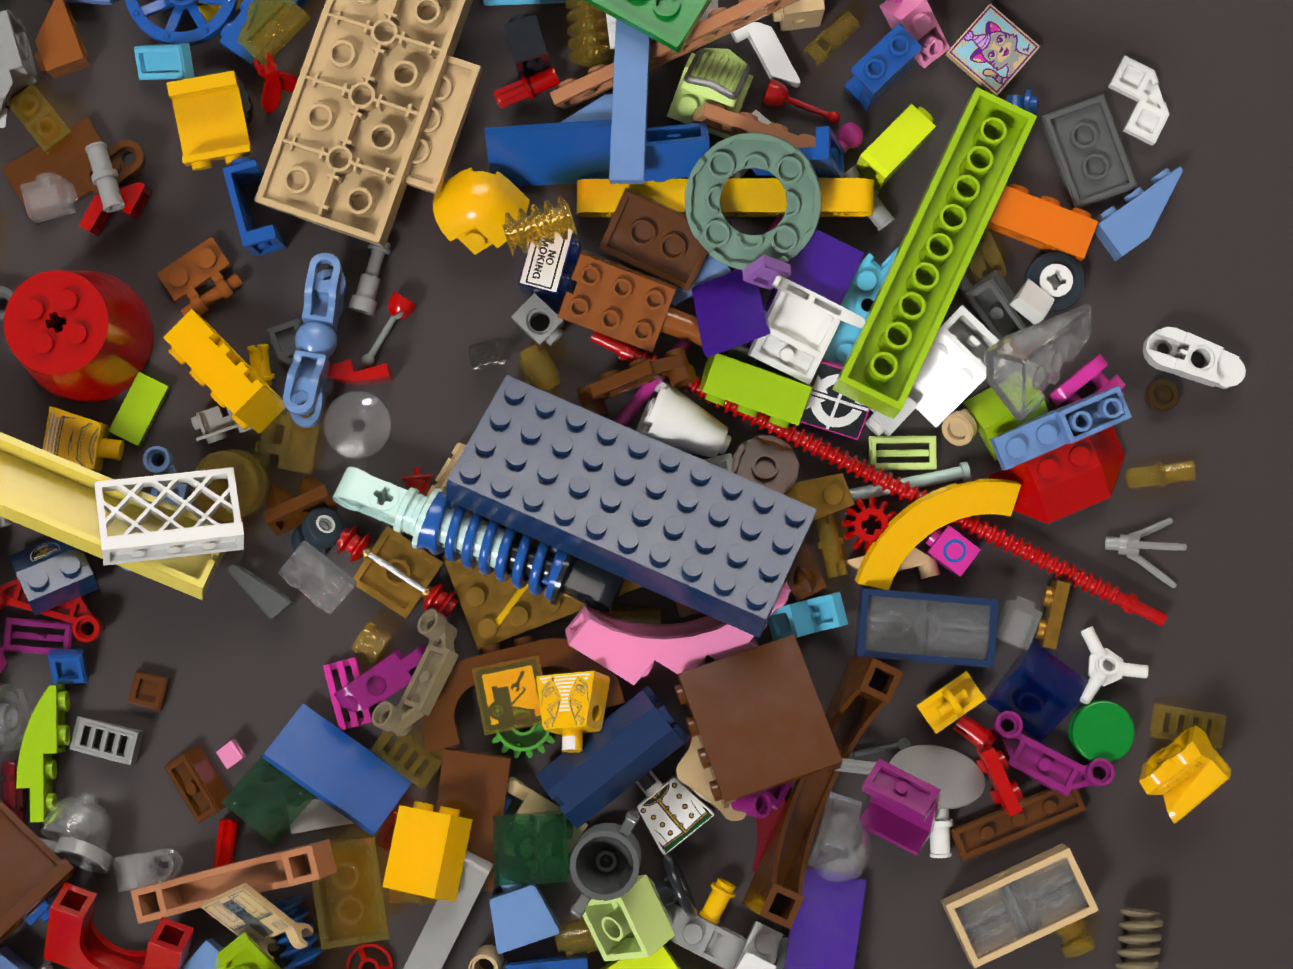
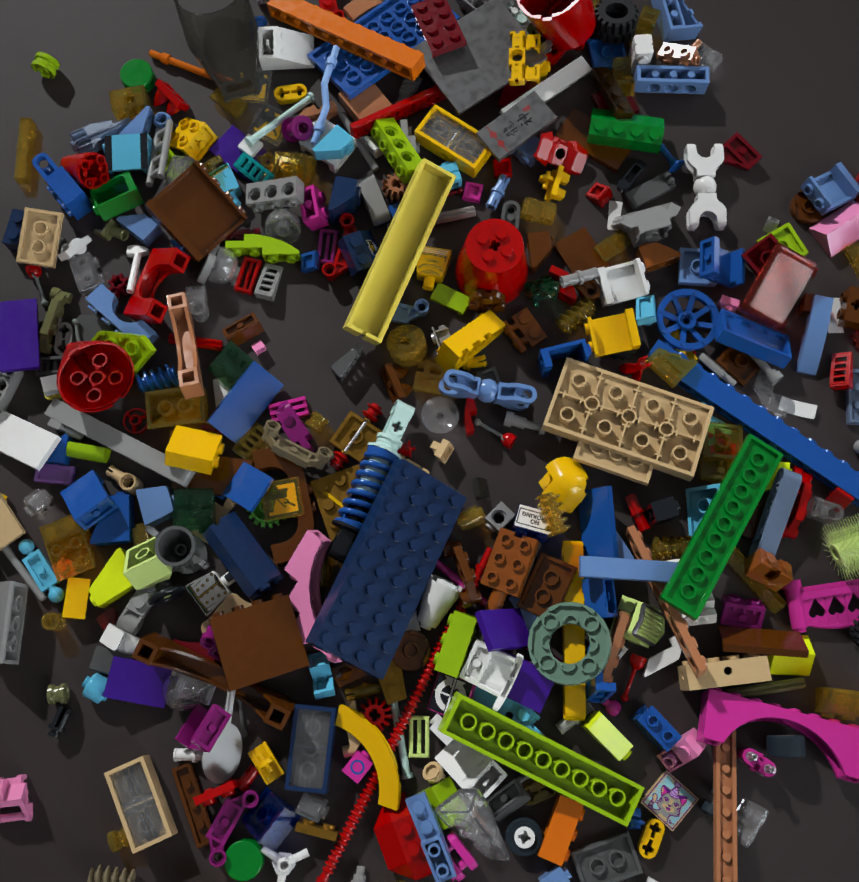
camera: 90 degrees right, 10 degrees down
clear brick [20,172,78,223] -> none
white fence [94,467,244,566] -> none
reddish brown tile [127,670,171,711] -> none
tan flag [201,883,314,961] -> none
clear plate [278,507,357,614] -> none
yellow torso [536,671,610,753] -> none
yellow pin [699,878,736,924] -> none
medium lavender tile [742,255,791,290] -> none
clear yellow bar [803,10,860,67] -> none
white slope [1009,279,1055,325] -> none
none -> blue slope [222,462,274,513]
none -> red tile [234,256,263,296]
none -> tan tile [430,439,455,464]
none -> reddish brown plate [468,289,506,313]
none -> clear green plate [524,275,561,308]
none -> reddish brown slope [526,231,554,274]
none -> clear yellow piece [555,297,597,337]
none -> white panel [595,258,650,307]
none -> yellow beam [637,818,665,859]

